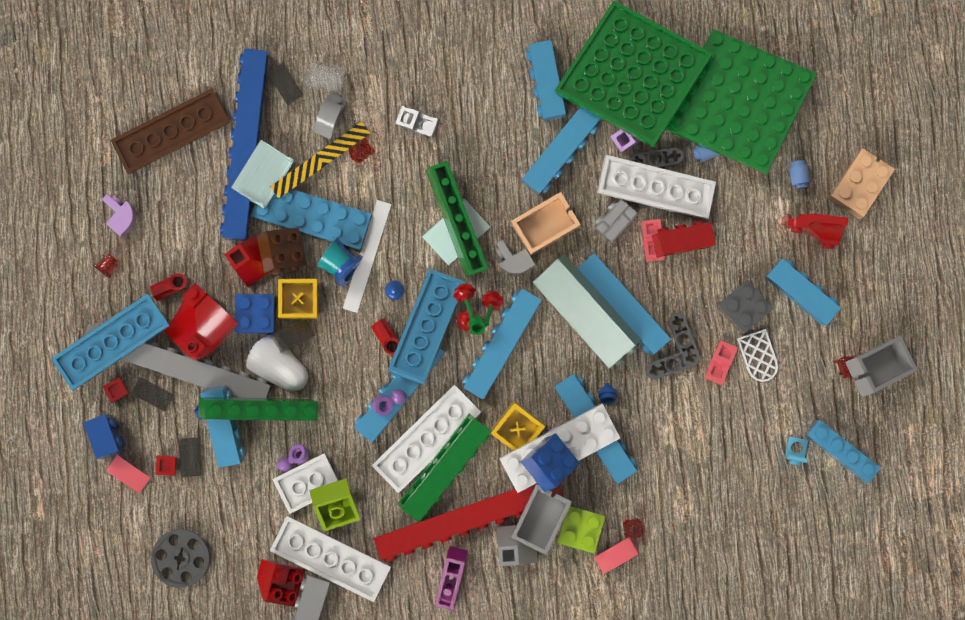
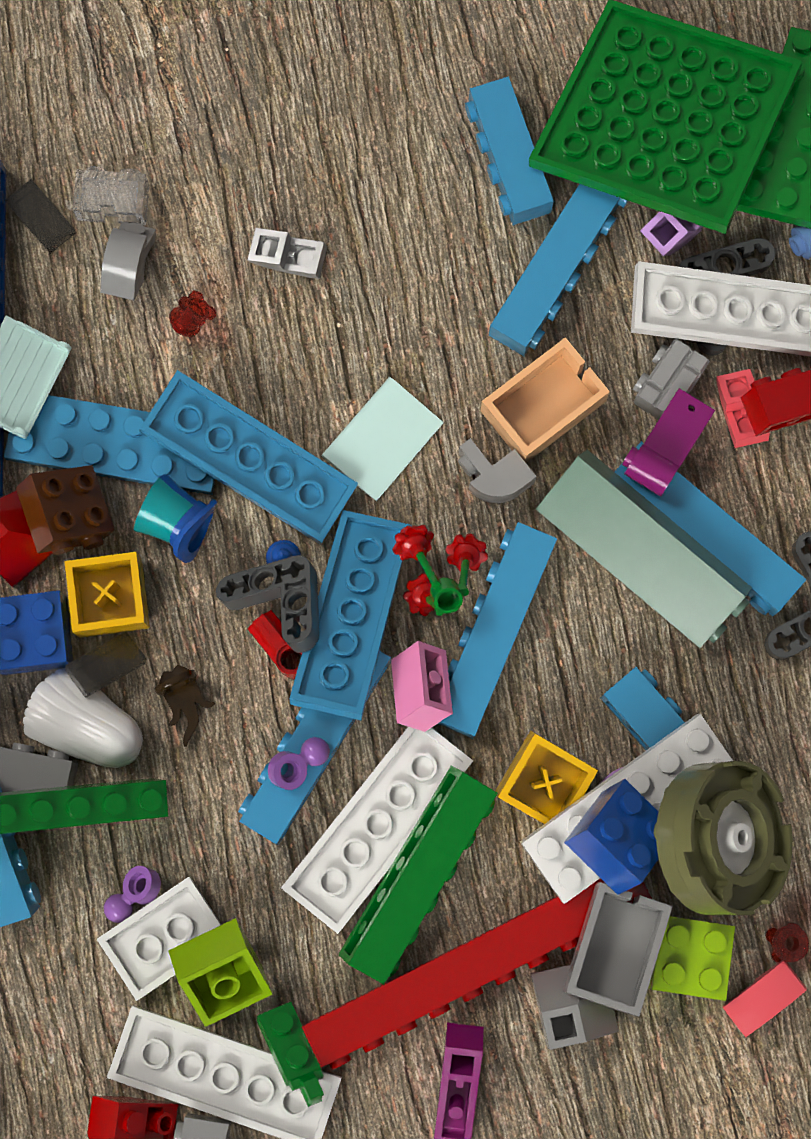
camera: 10 degrees left, 5 degrees down
sticker [270,122,371,198] -> none
white sticker [343,200,391,313] -> none
green brick [425,161,488,277] -> none
blue plate [598,383,618,404] -> none
none -> dark azure plate [139,370,358,544]
none -> dark brown piece [154,665,215,747]
none -> dark grey beam [216,555,319,653]
none -> green hinge [257,1002,324,1107]
none -> bright pink brick [391,641,453,732]
none -> magenta door [622,388,715,497]
none -> olive piece [654,761,793,915]

